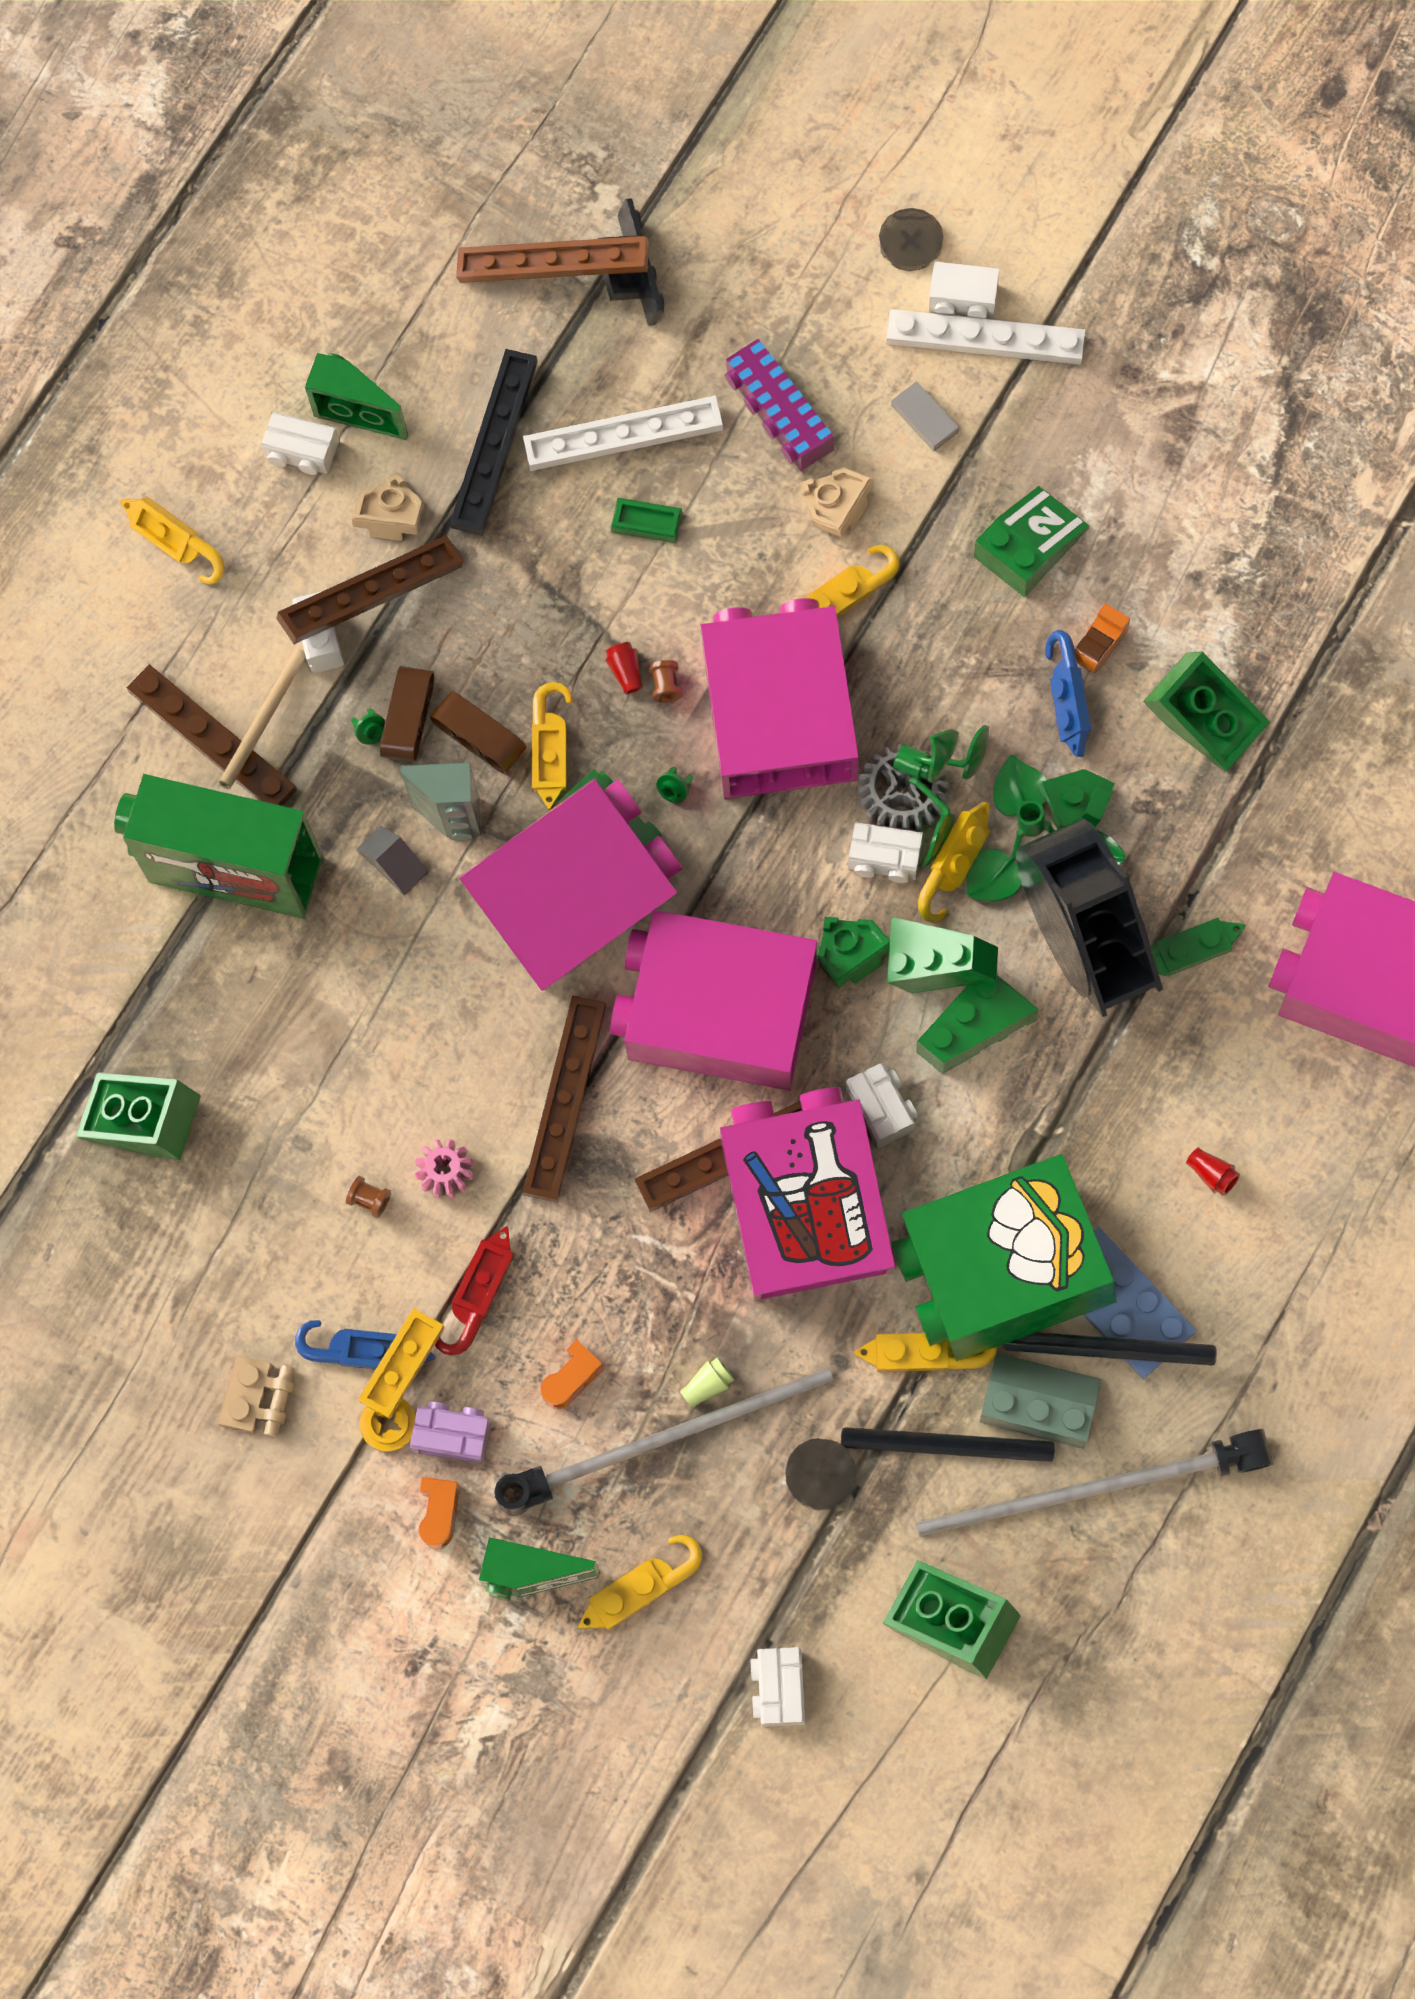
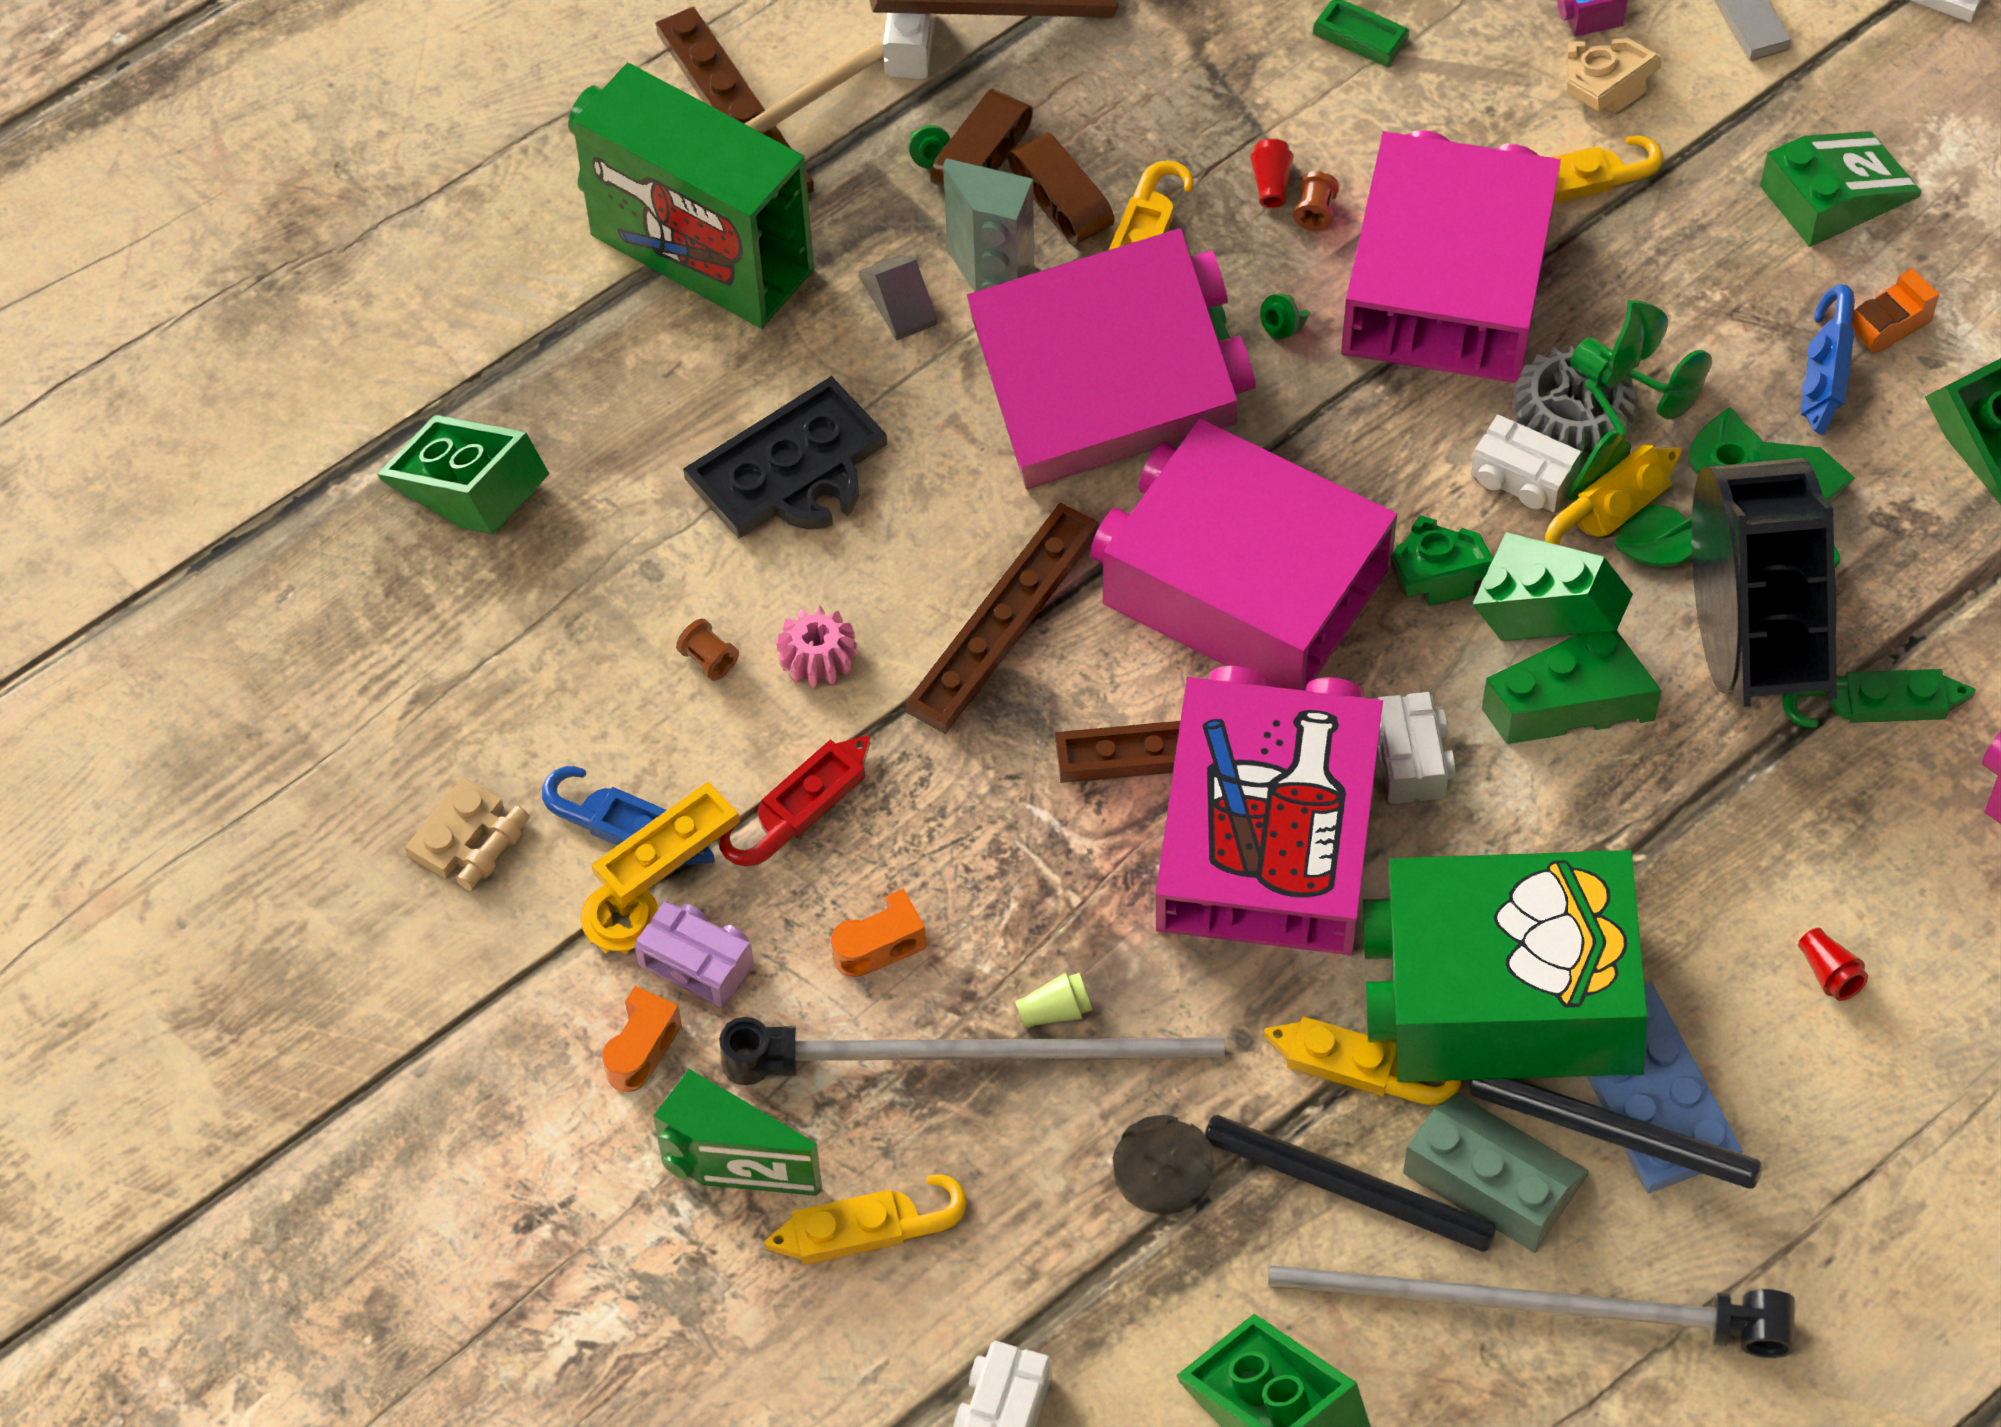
camera: 15 degrees right, 15 degrees down
none -> black plate [683,376,887,539]

